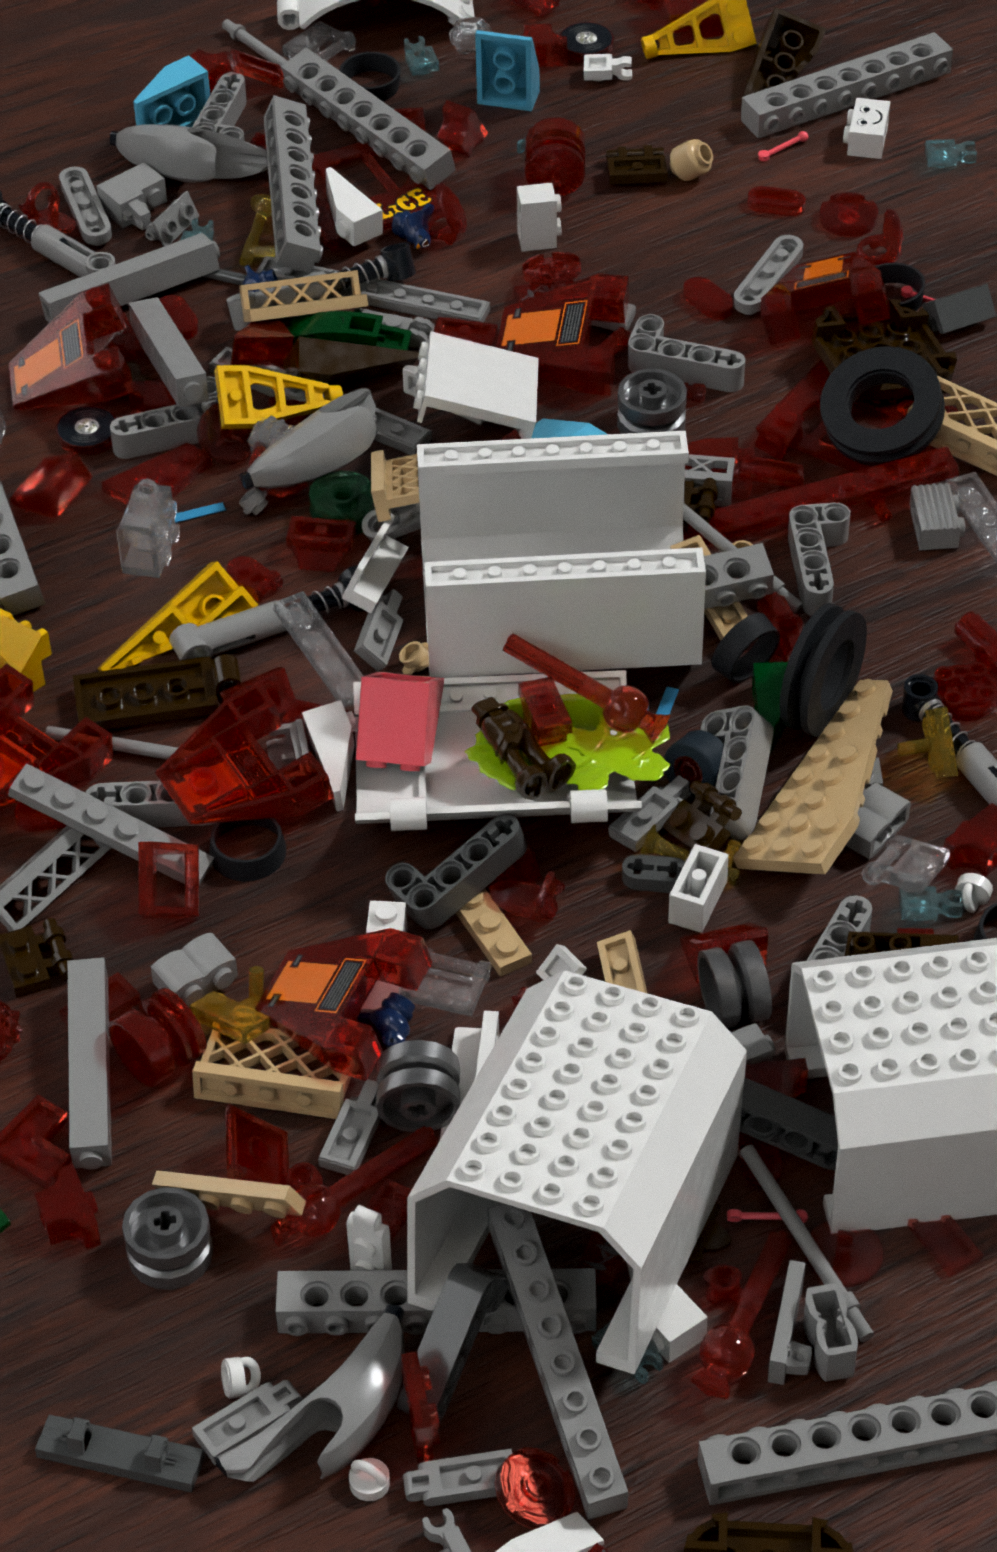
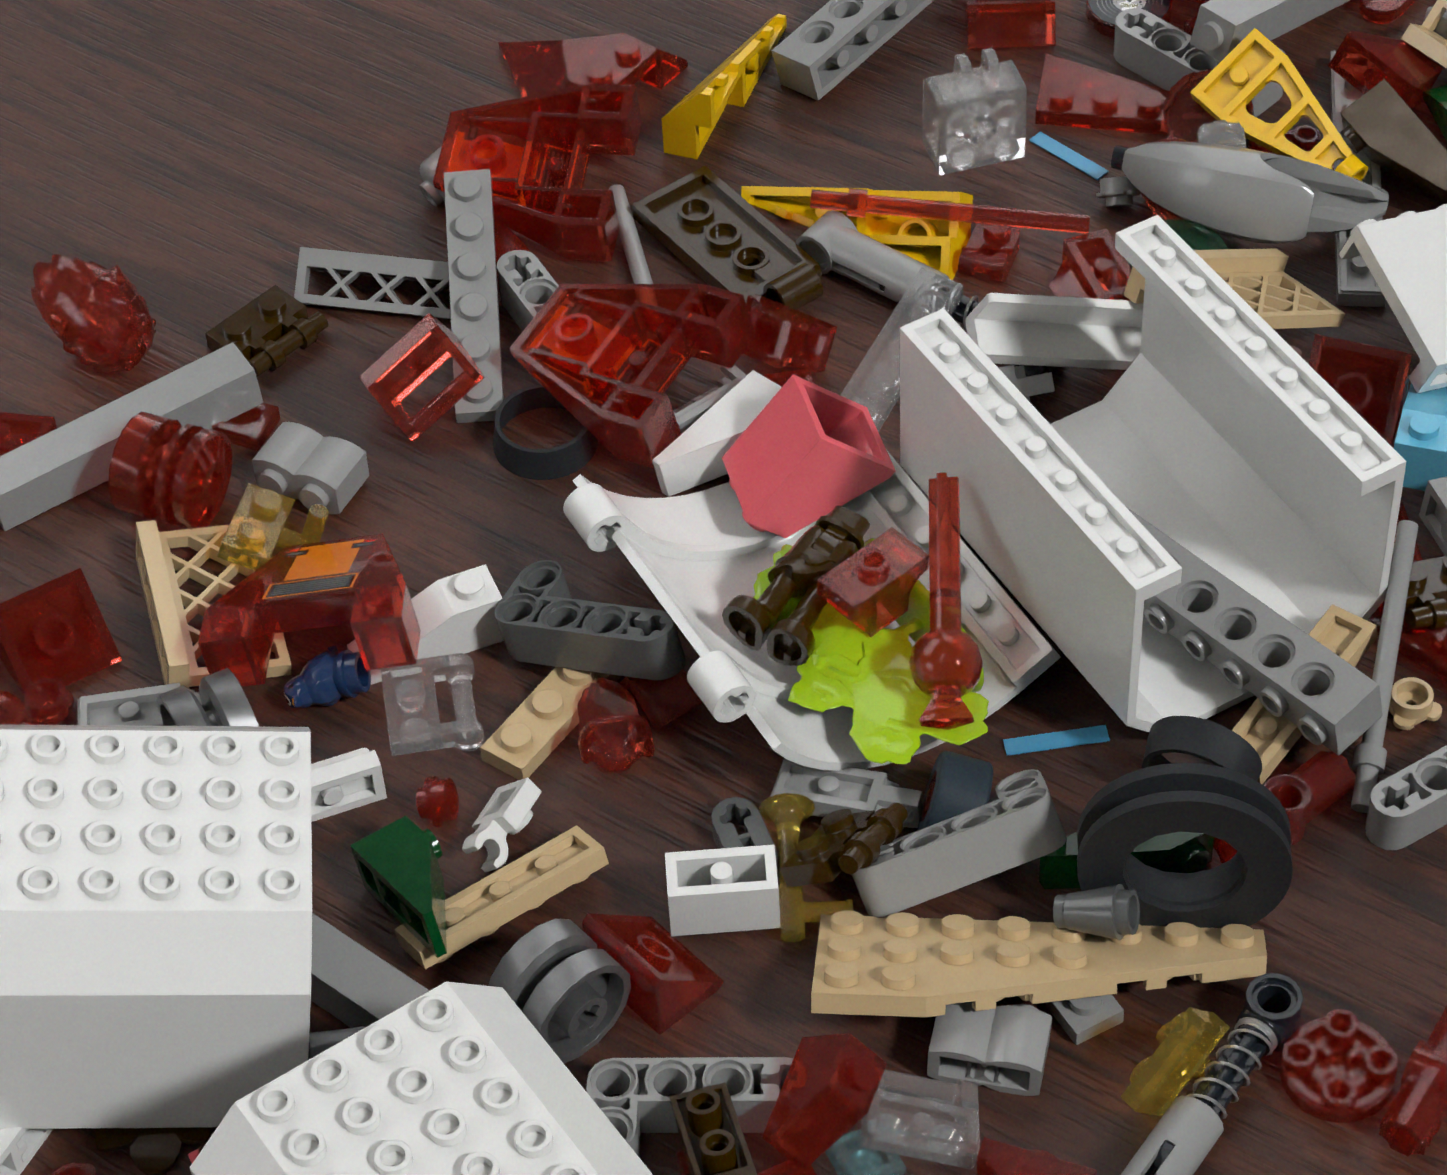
camera: 65 degrees right, 0 degrees up
none -> clear red slope [762,1033,887,1167]
none -> clear red bar [810,188,1090,234]
none -> dark grey cone [1053,884,1140,940]

